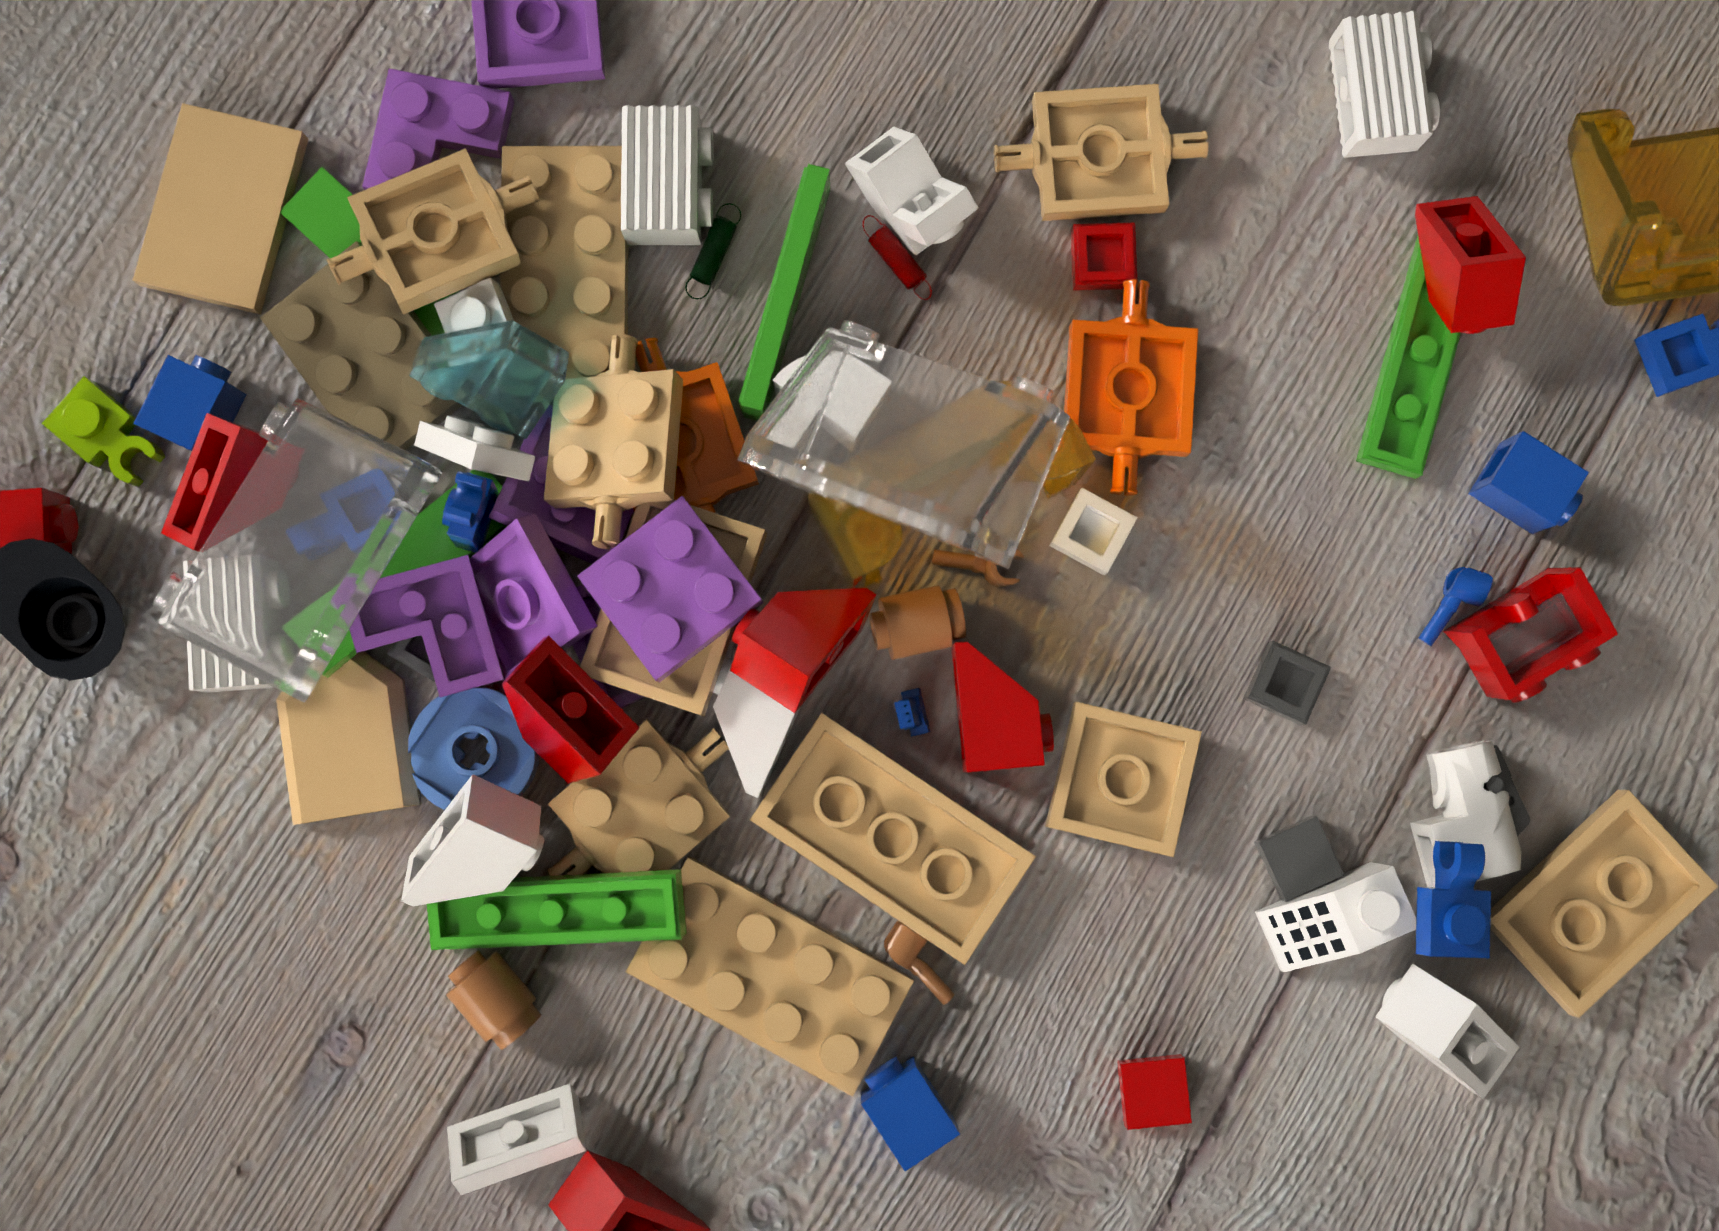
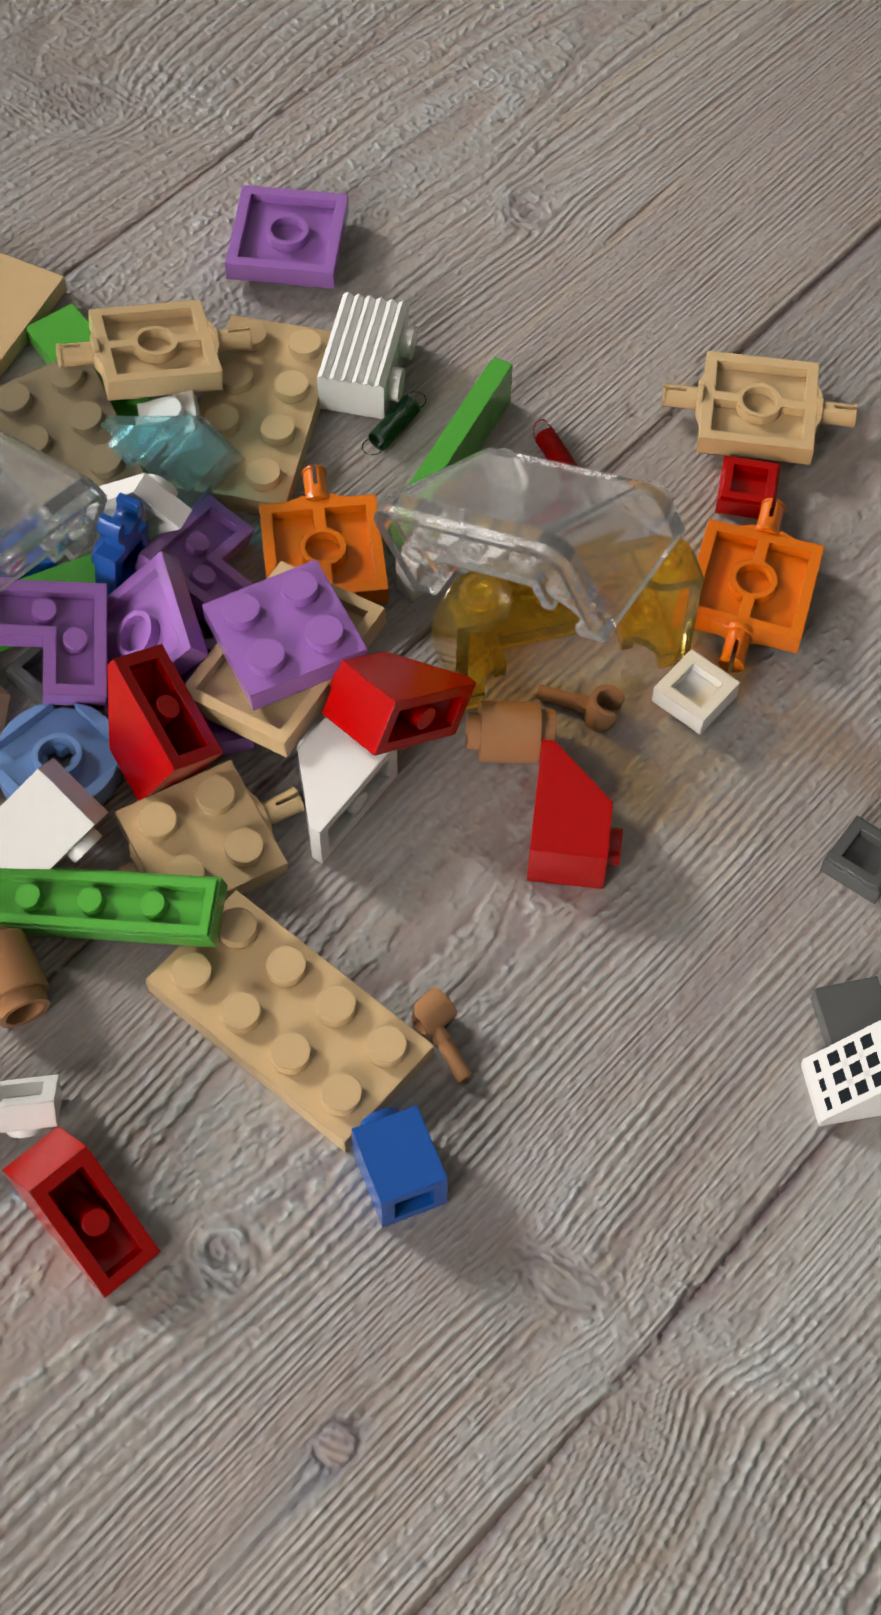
camera: 15 degrees right, 25 degrees down
medium lavender plate [362,68,514,190] -> none
tan plate [544,334,683,549] -> none
tan plate [750,713,1036,965] -> none
white brick [845,127,979,255] -> none
blue piece [894,688,931,737] -> none
tan plate [1045,702,1202,857] -> none
red tile [1117,1054,1192,1130] -> none

